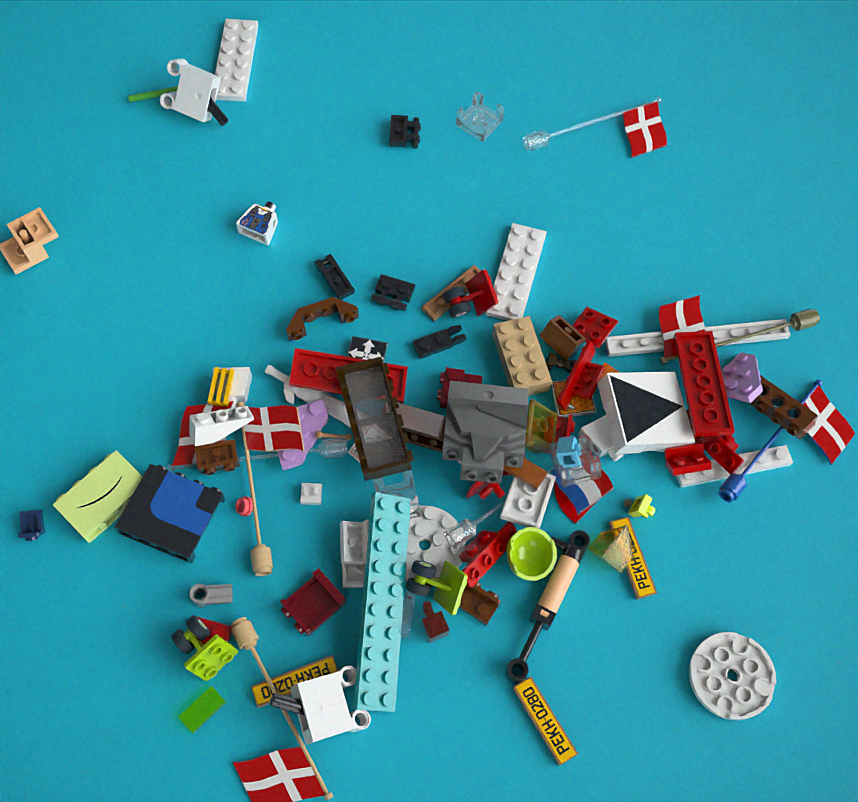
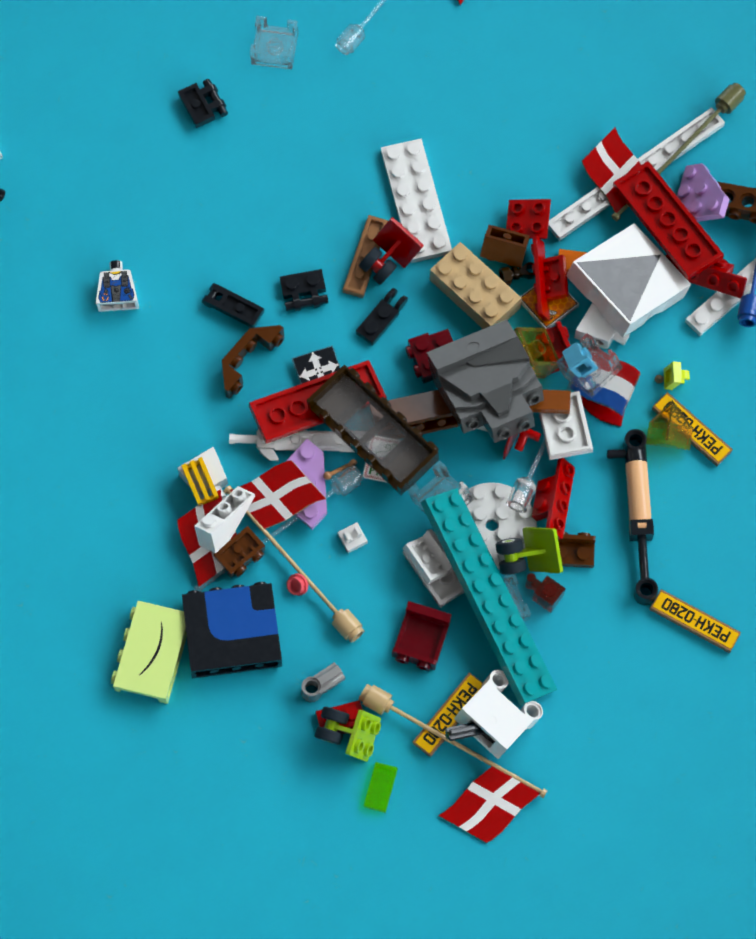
camera: 25 degrees left, 5 degrees up
dark blue bracket [18,509,45,541] -> none
lime cylinder [507,527,557,581] -> none
red bracket [665,442,712,476] -> none

